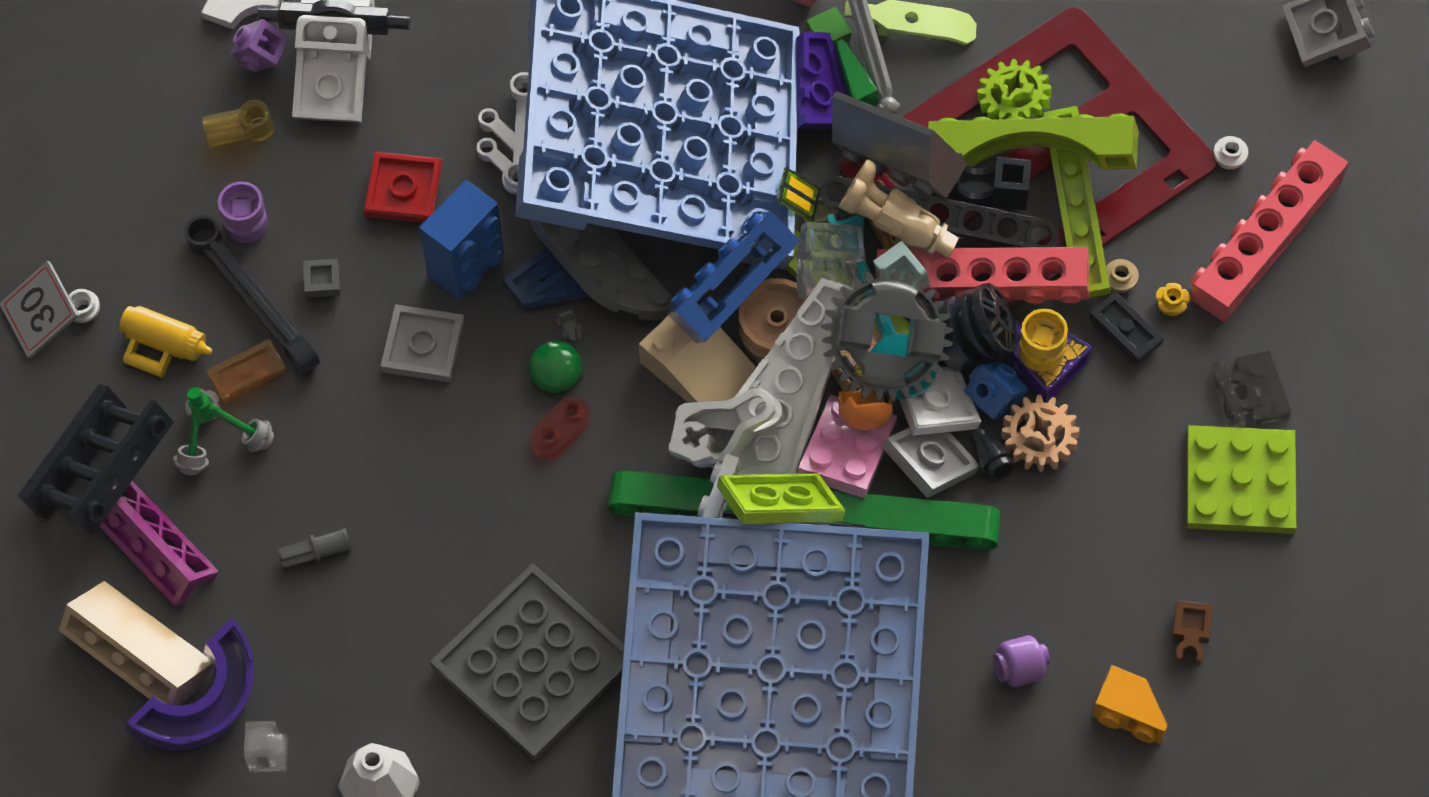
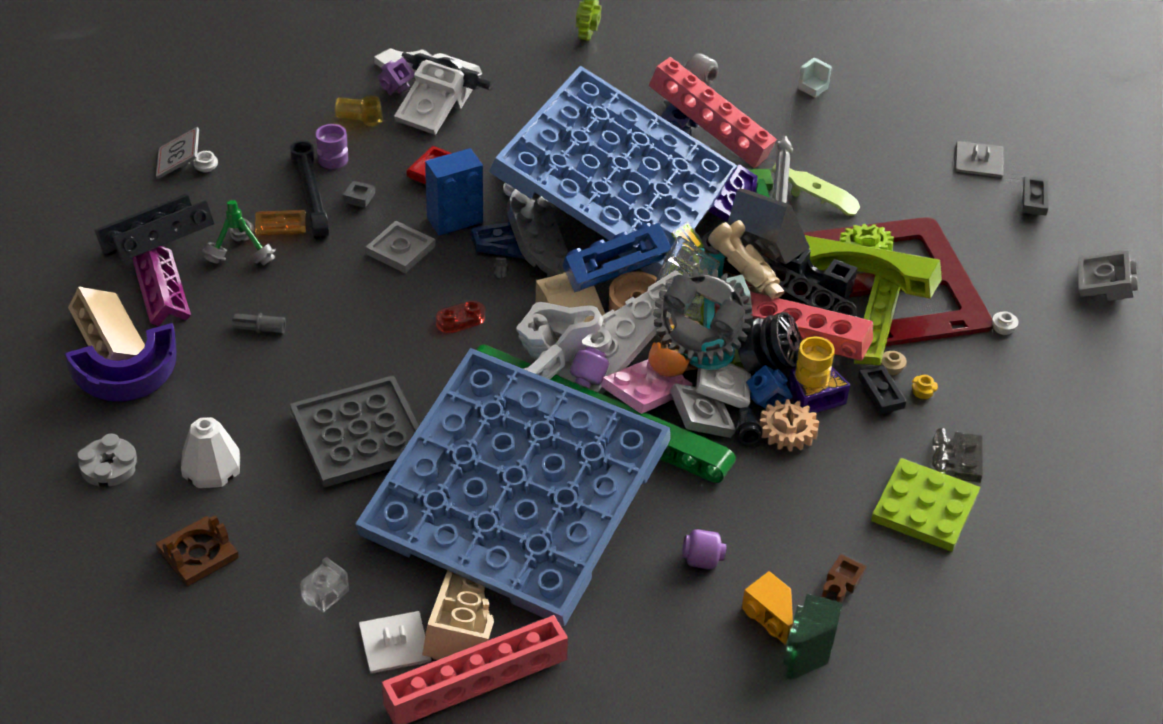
camera: 20 degrees right, 20 degrees down
yellow piece [119,306,212,378] -> none
clear brick [244,721,288,771] -> none
green hair [529,340,584,394] -> none
lime tile [717,473,845,524] -> none
coral brick [1190,140,1349,323] -> none
none -> medium lavender head [570,346,609,388]
none -> clear green slope [783,594,843,680]

